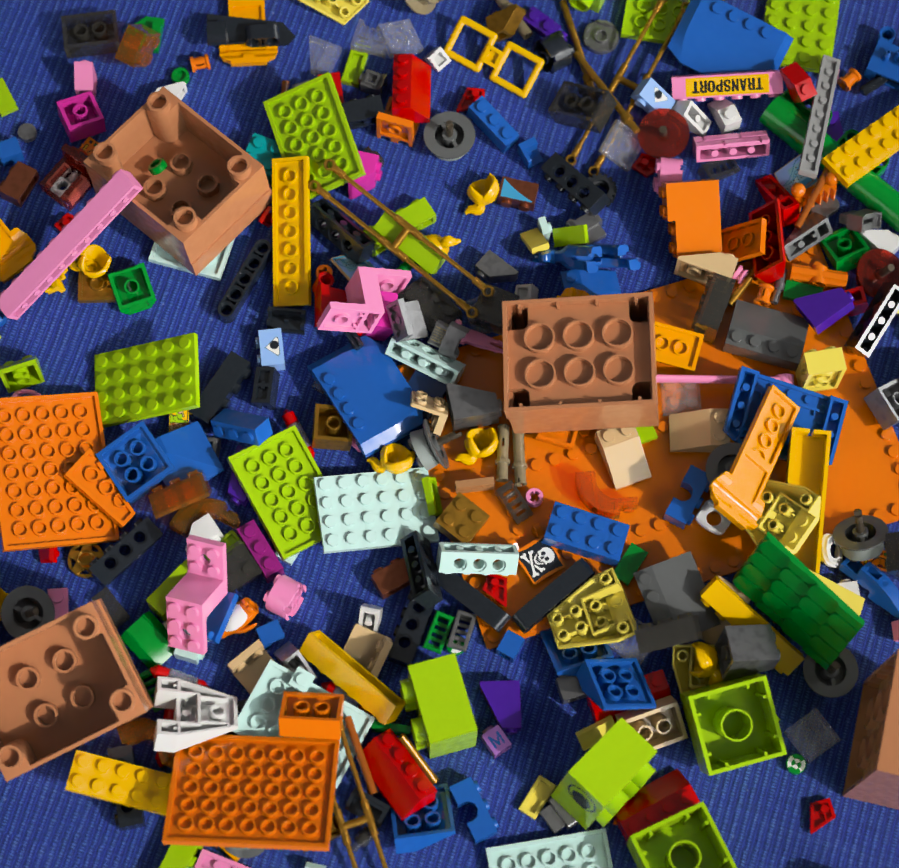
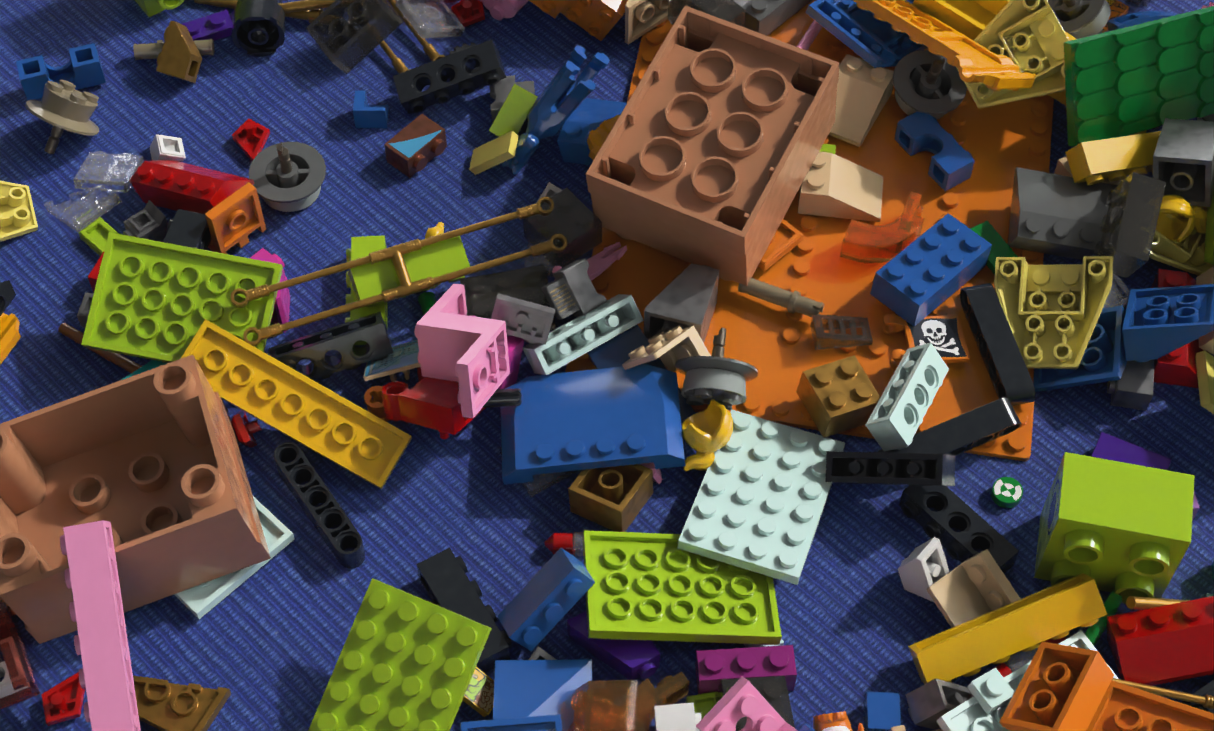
camera: 60 degrees left, 15 degrees down
yellow hair [69,244,112,278] -> none
green slope [108,263,156,315] -> none
green tile [148,158,167,175] -> none
black hinge [251,367,280,410] -> none
light blue brick [255,328,286,371] -> none
bright pink brick [263,574,307,621] -> none
black hinge [266,306,307,335] -> none
clear wing [309,35,342,76] -> none
dark orange bar [344,716,377,795] -> none
copper brick [371,557,410,600] -> none
lime tile [421,476,443,516] -> none
green slope [422,610,455,654] -> none
yellow bar [443,16,545,98] -> none
flat silver slope [447,610,477,652] -> none
yellow hair [455,427,498,465] -> none
medium nougat tile [455,476,495,494] -> none
yellow hair [465,173,499,216] -> none
blue brick [466,96,520,154] -> none
flat silver slope [475,249,518,283] -> none
red piece [482,574,507,608] -> none
dark tan pin [495,424,510,482] -> none
blue panel [496,630,525,663] -> none
bright pink bush [526,488,543,507] -> none
light aqua plate [537,216,552,241] -> none
white piece [696,500,731,535] -> none

